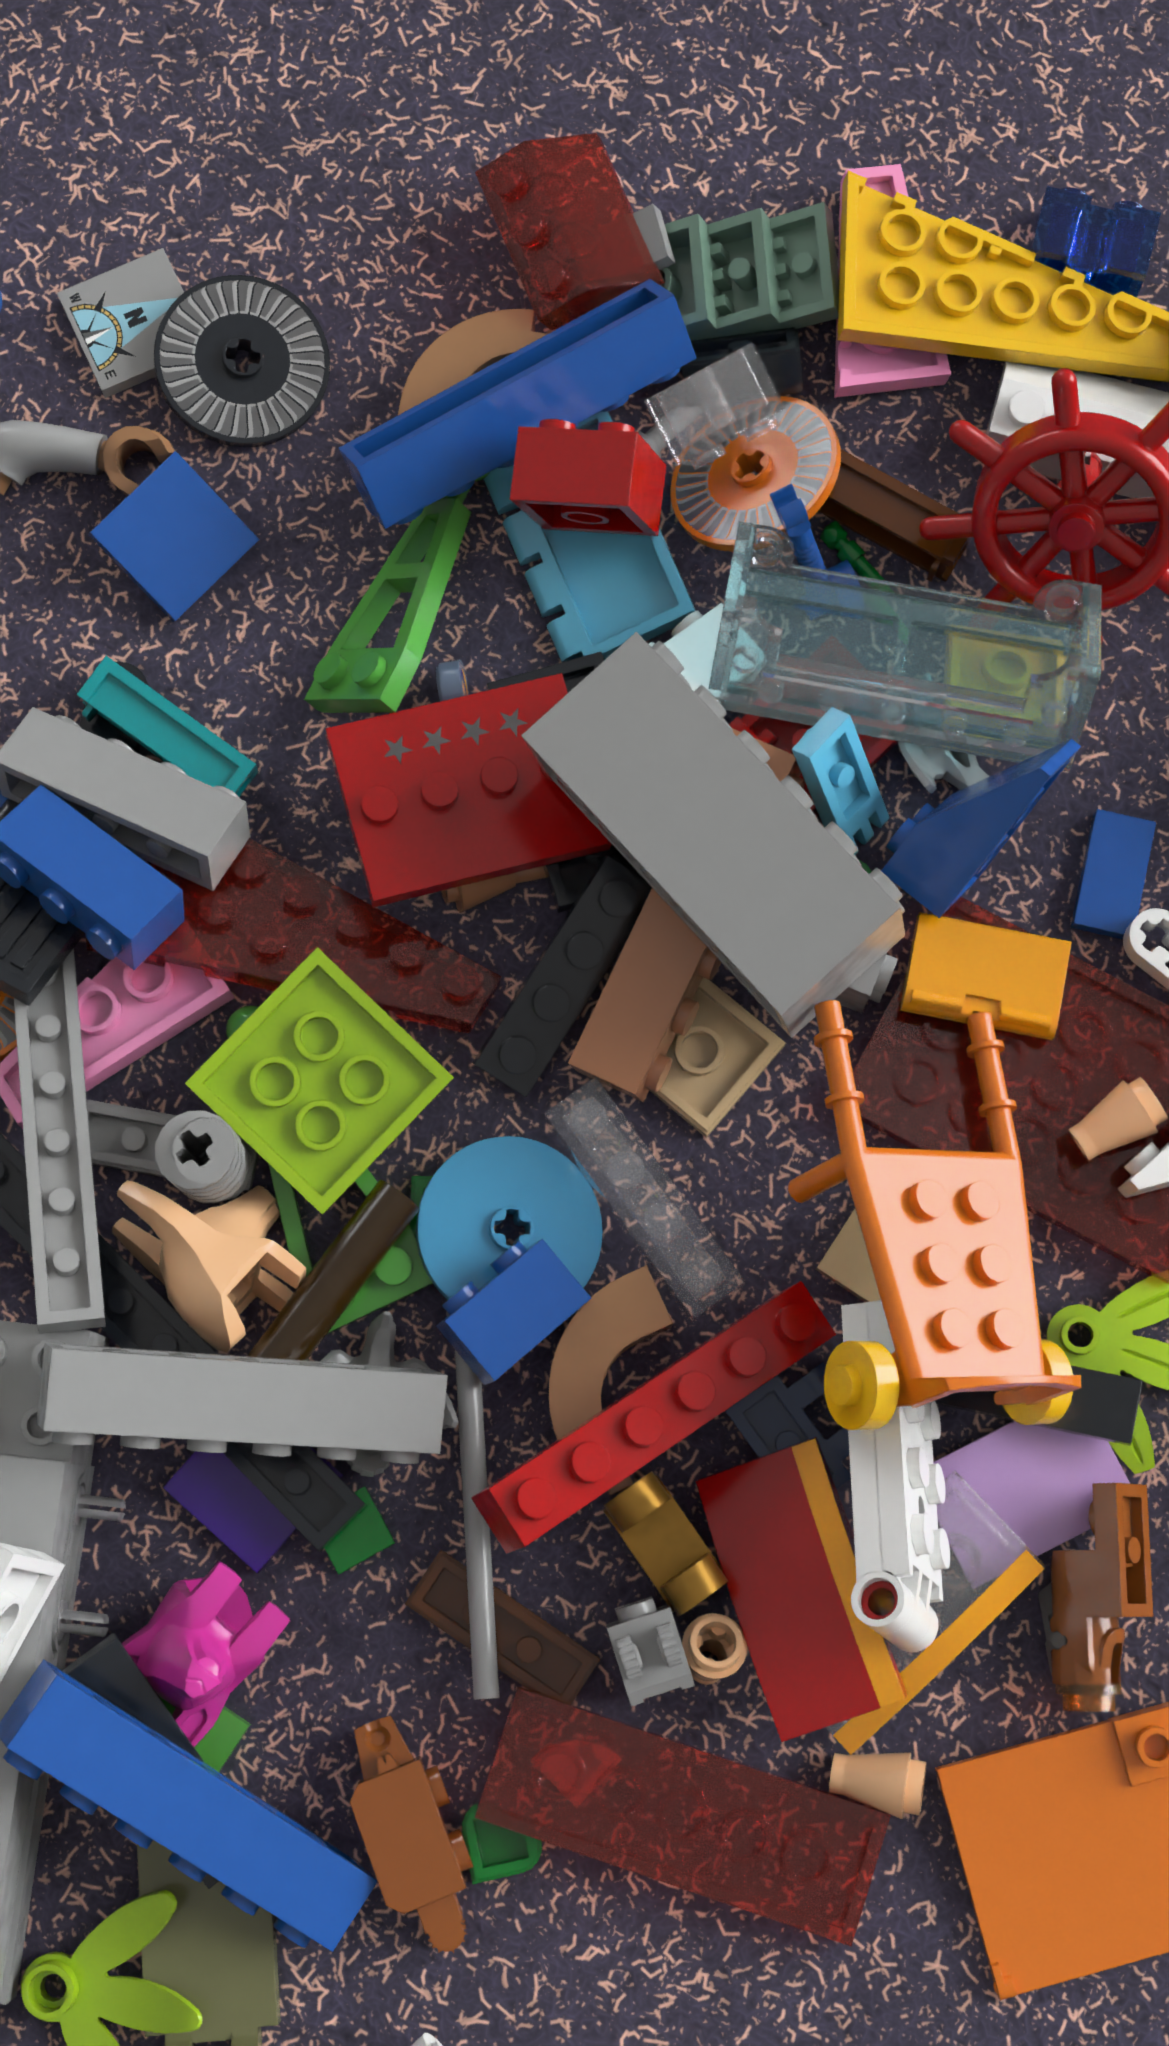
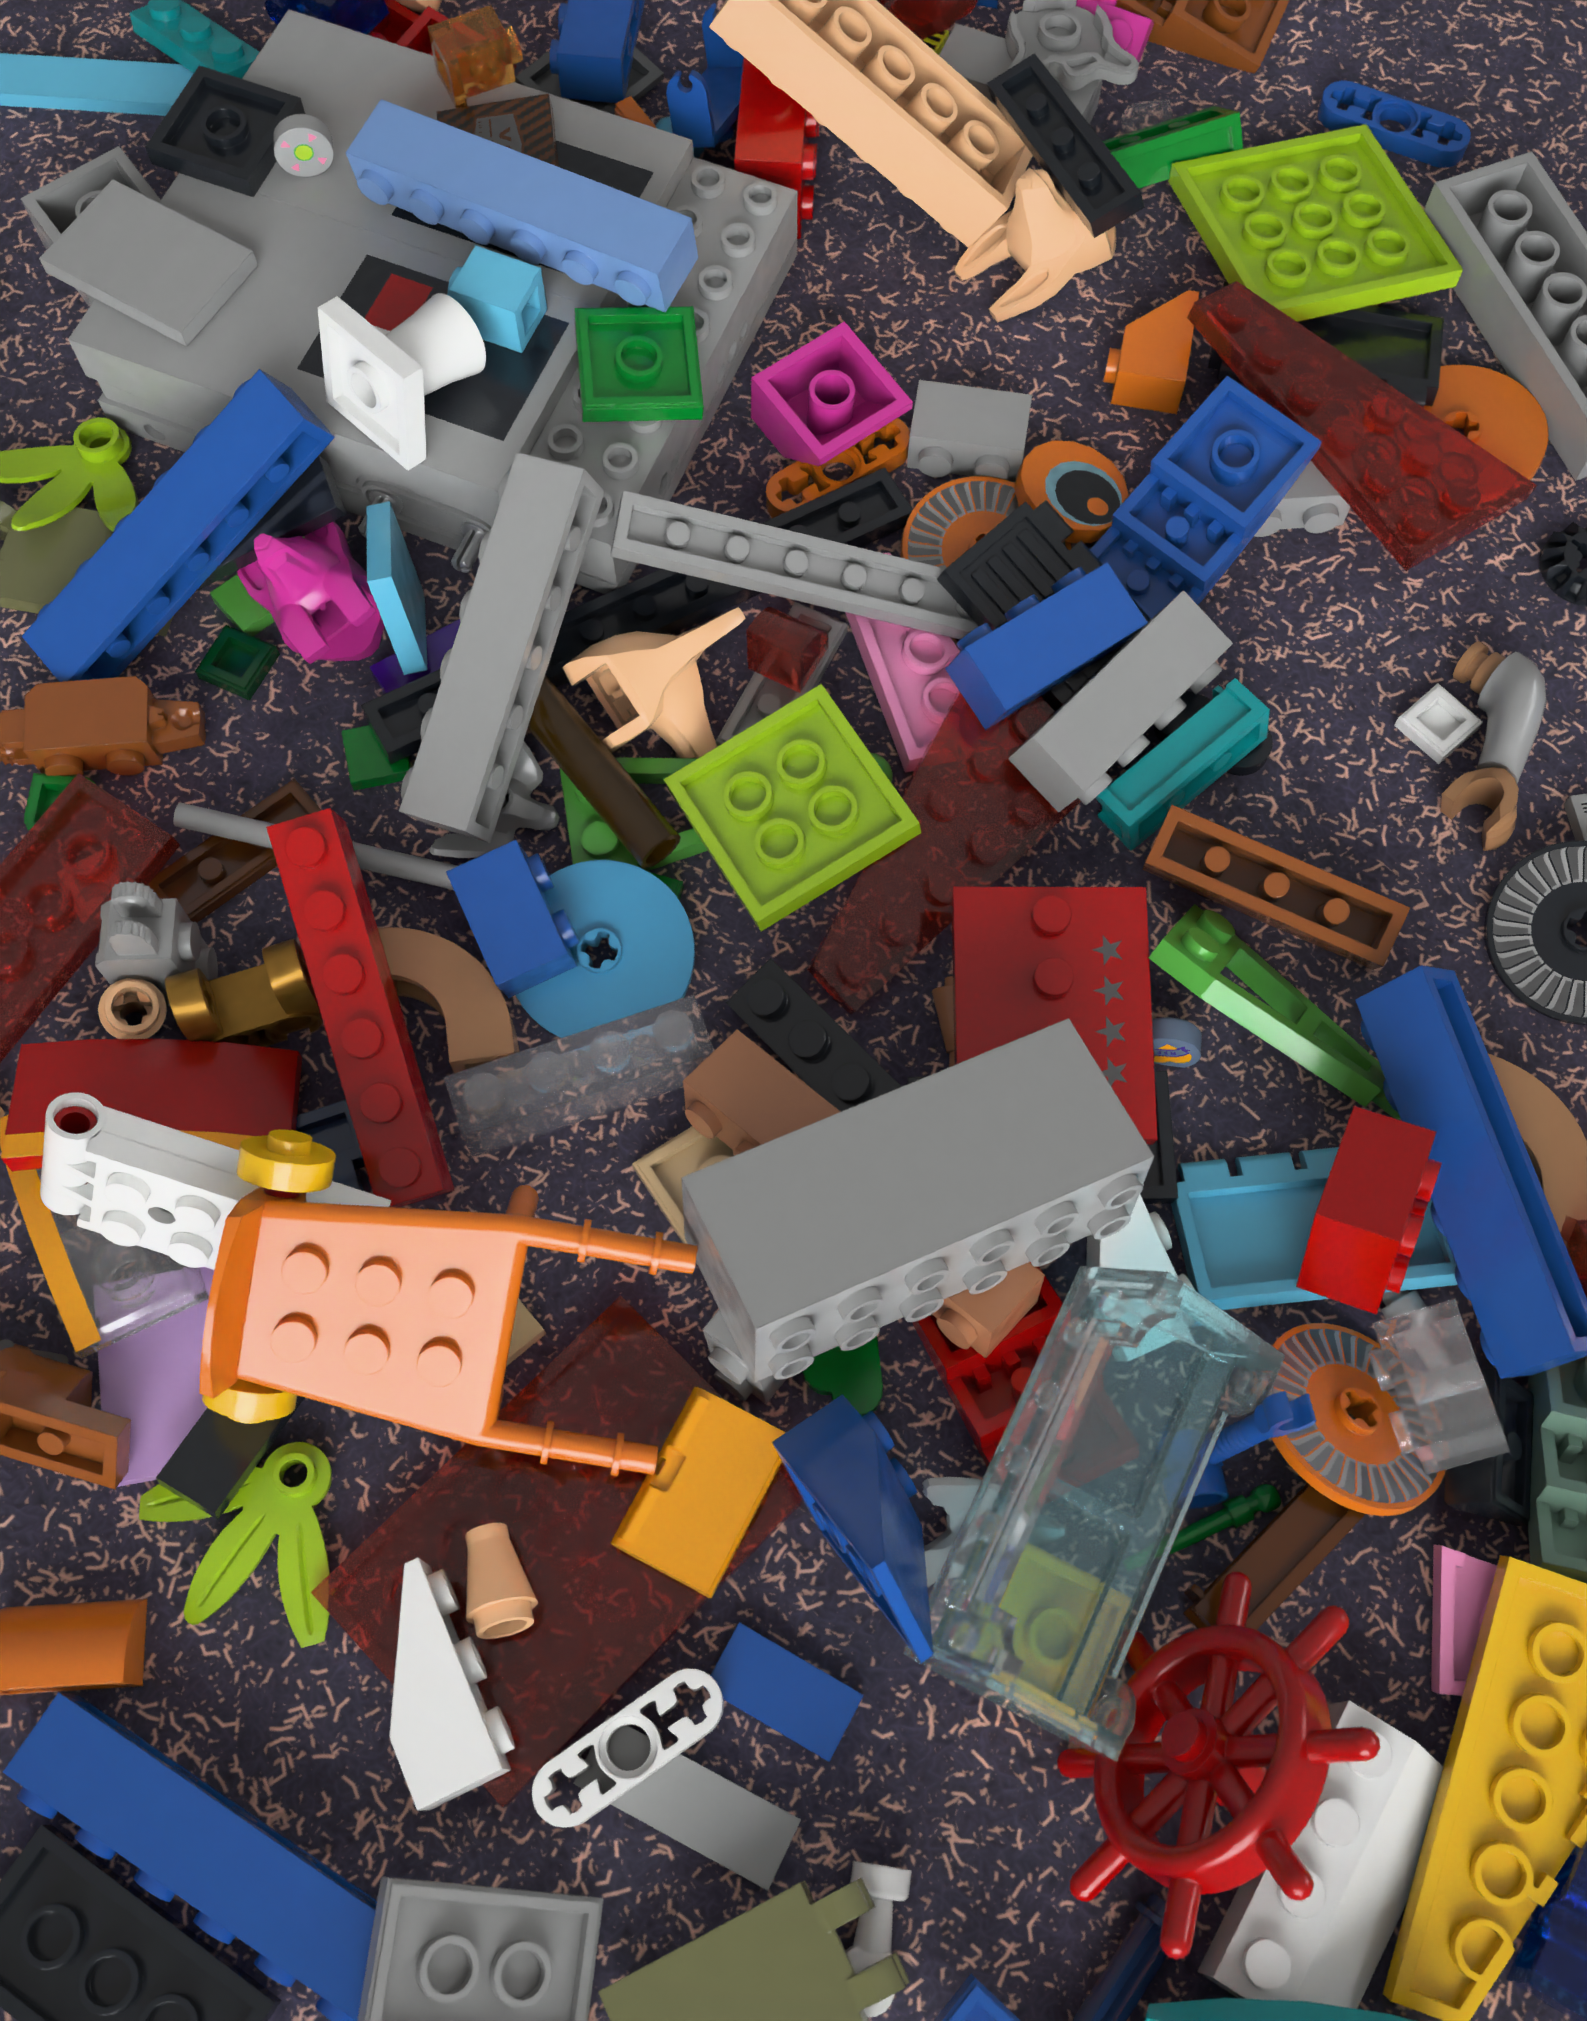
camera: 105 degrees right, 10 degrees down
blue tile [88,451,260,622] -> none
light grey piece [155,1111,252,1204] -> none
medium azure hinge [792,707,889,855] -> none
none -> dark green tile [195,625,280,700]
none -> medium azure tile [366,501,427,675]
none -> clear red brick [747,606,828,693]
none -> dark orange brick [1142,805,1410,970]
none -> white tile [1394,683,1483,764]

